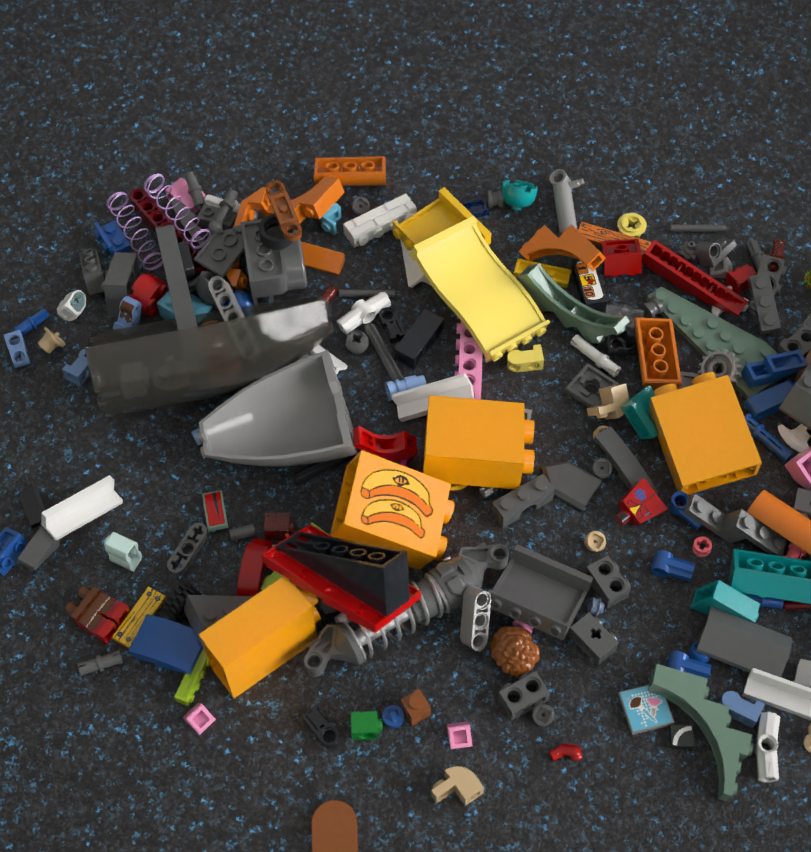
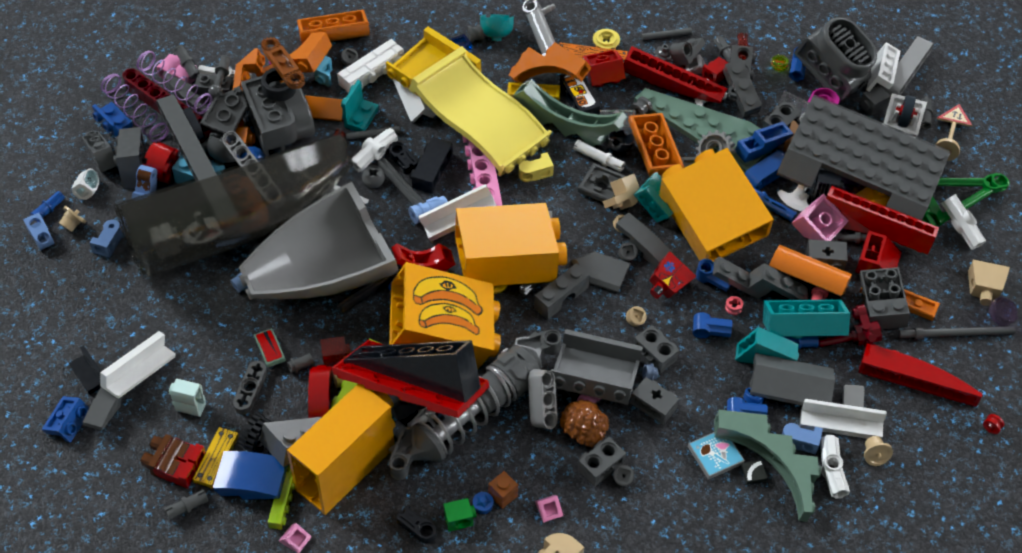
camera: 15 degrees left, 5 degrees down
red arm [548,743,583,762] -> none
none -> teal bracket [341,80,379,132]

